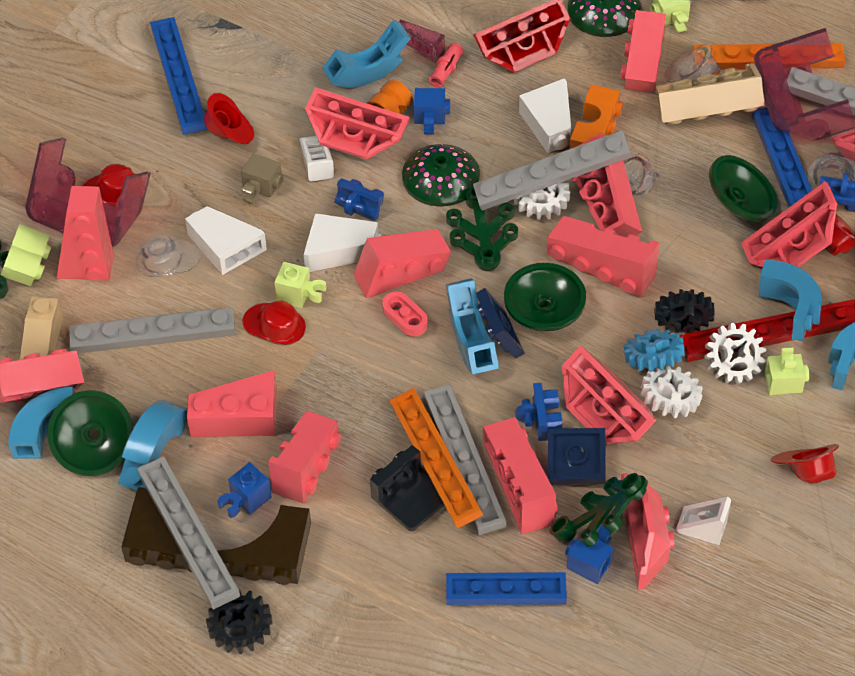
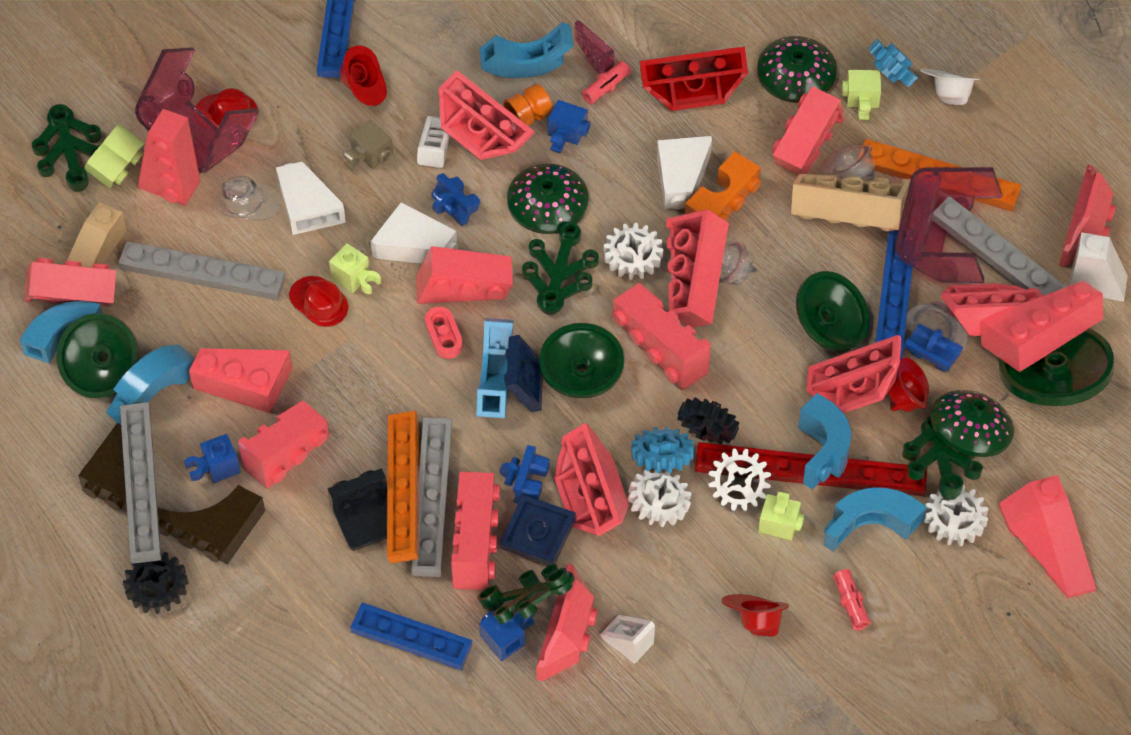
camera: 20 degrees right, 5 degrees up
light grey plate [473,130,632,210] -> none

